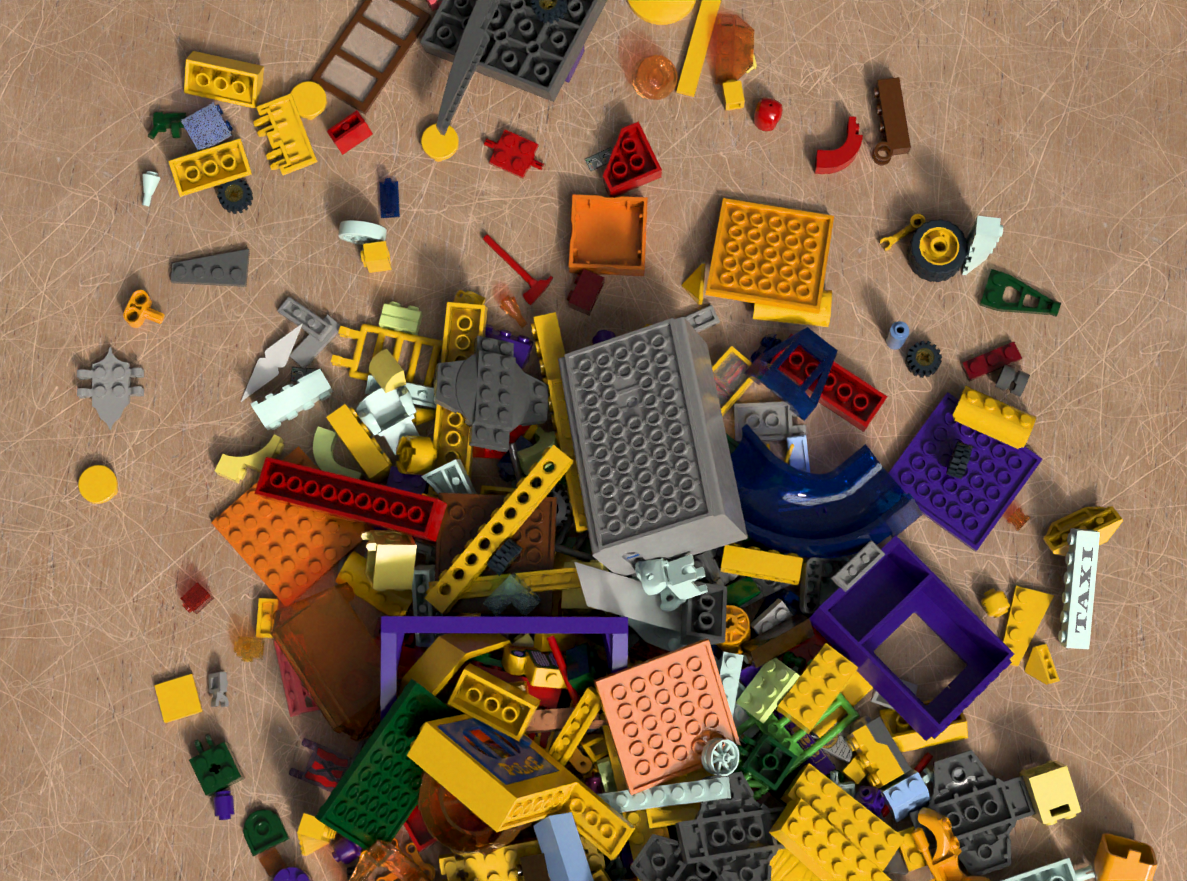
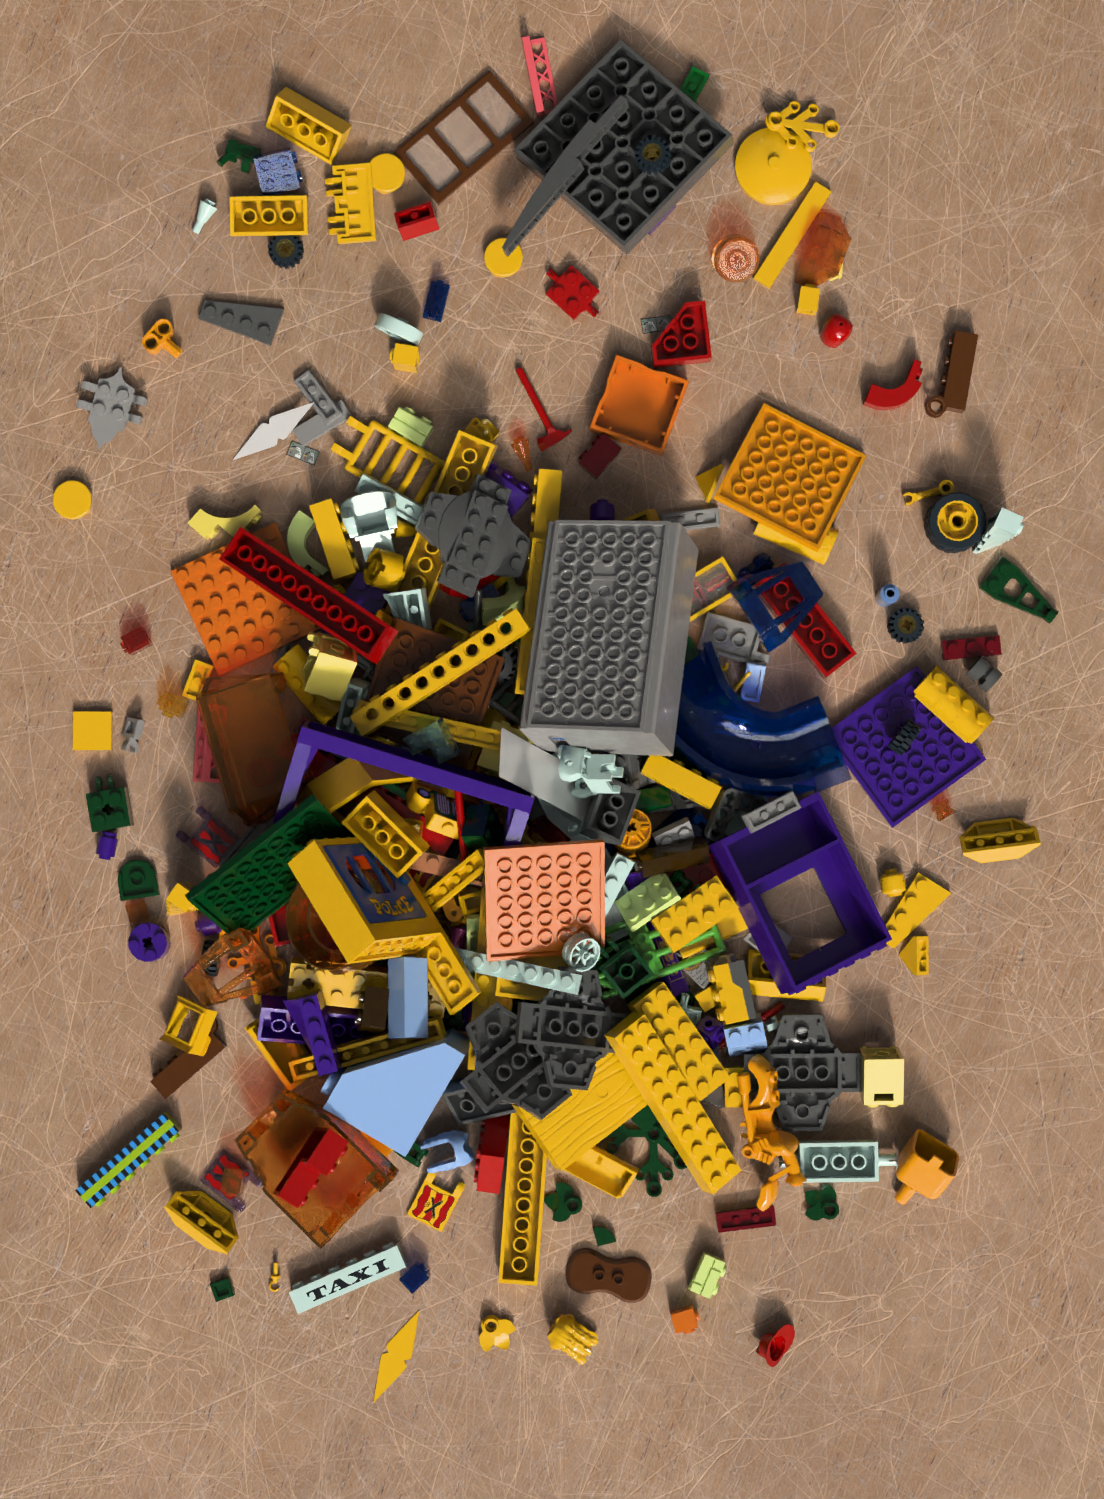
camera: 15 degrees right, 10 degrees up
light aqua wedge [251,369,334,430] -> none
light yellow brick [369,349,406,393] -> none
black wheel [487,538,523,576] -> none
light aqua brick [1058,528,1100,649] -> none

